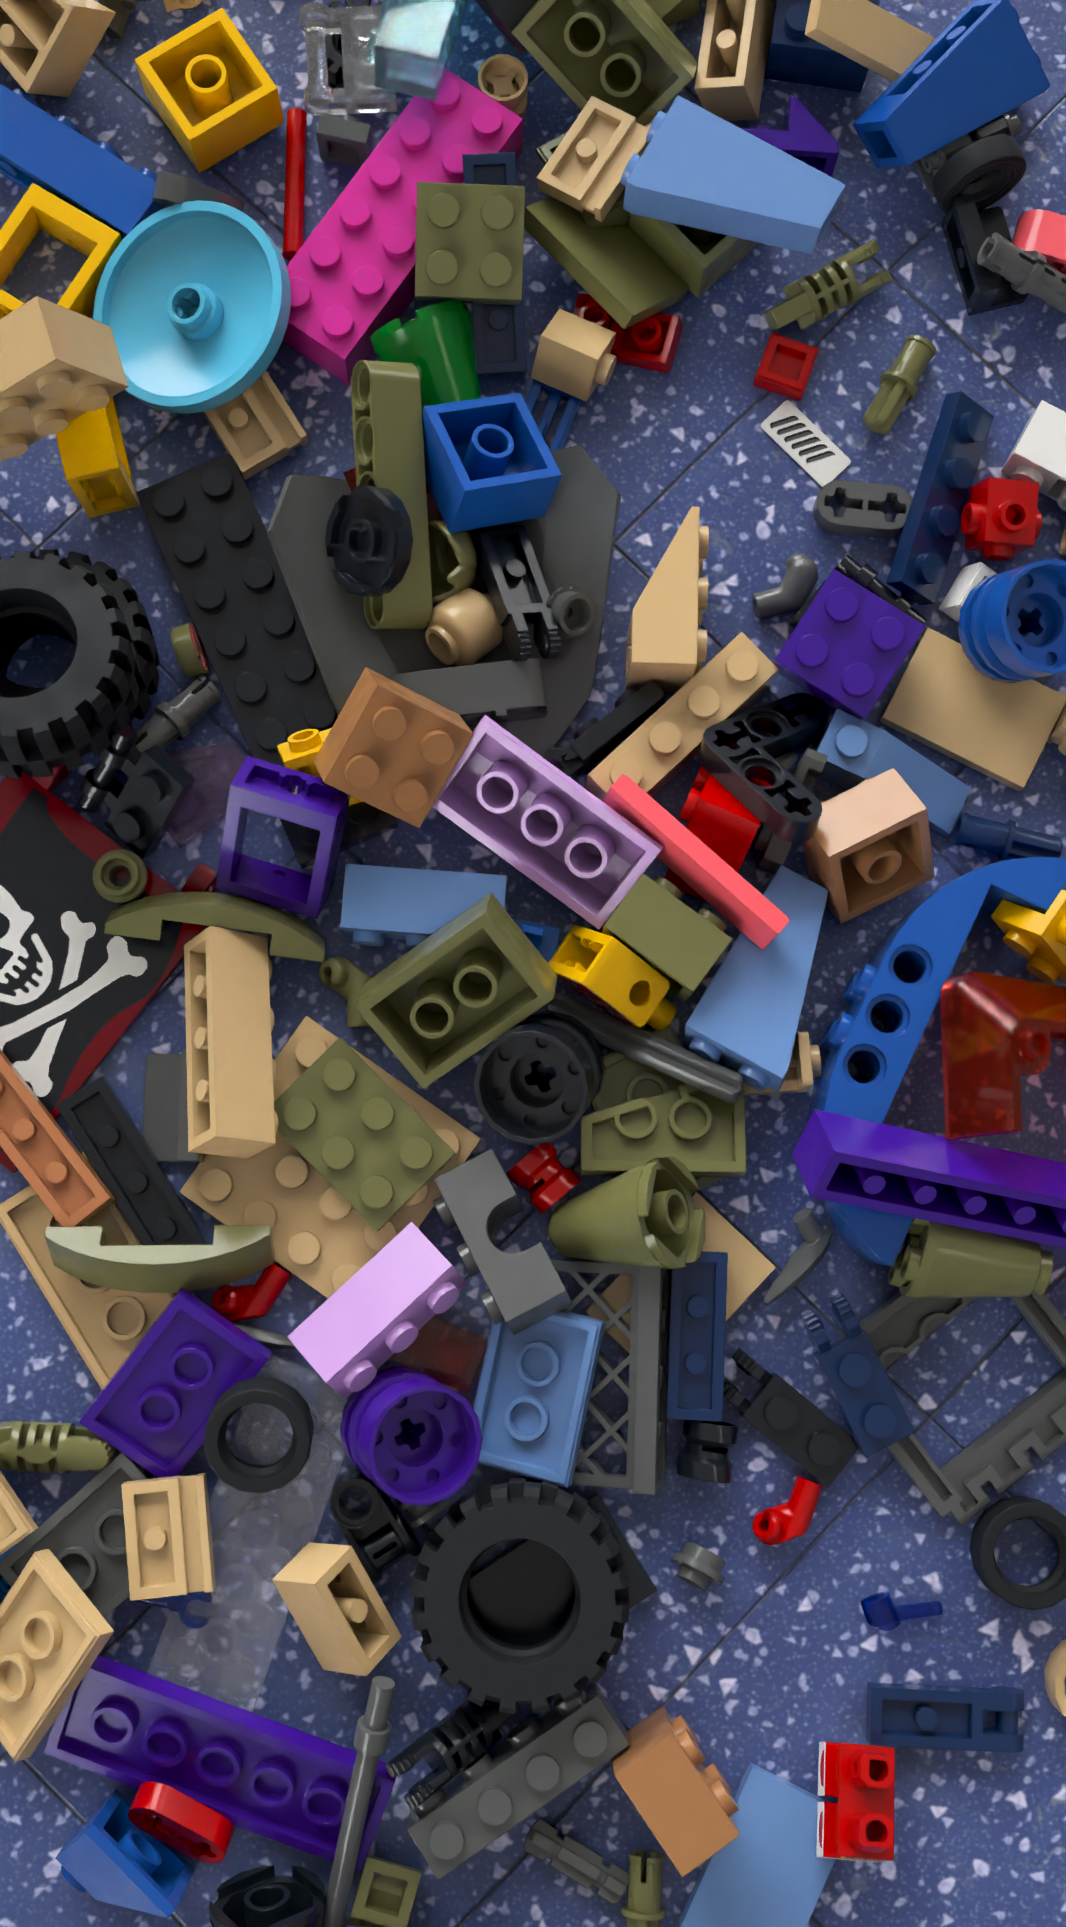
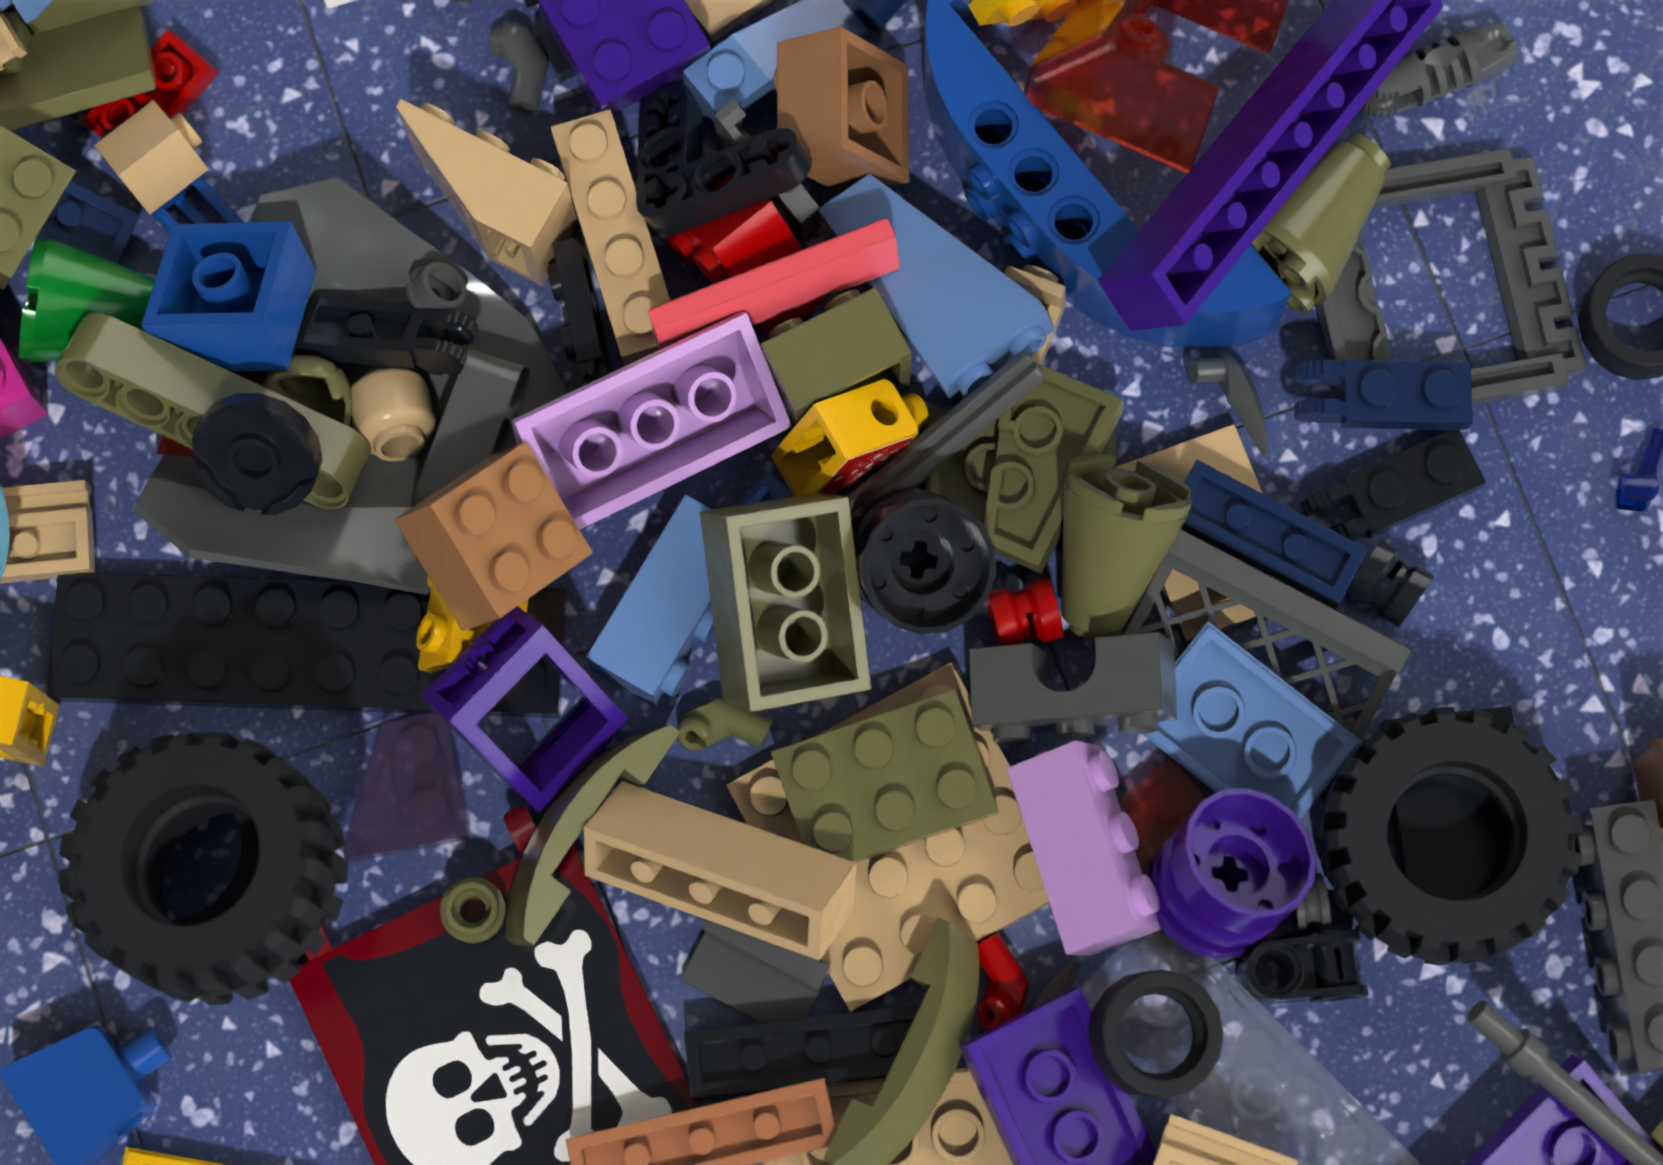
camera: 55 degrees left, 5 degrees down
black plate [78,724,196,859] -> none
dark grey pin [133,675,222,753] -> none
olive tile [170,622,209,678] -> none
tan brick [272,1542,402,1677] -> none
black hinge [384,1699,521,1811] -> none
dark grey plate [671,1541,726,1591] -> none
red arm [752,1475,823,1545] -> none

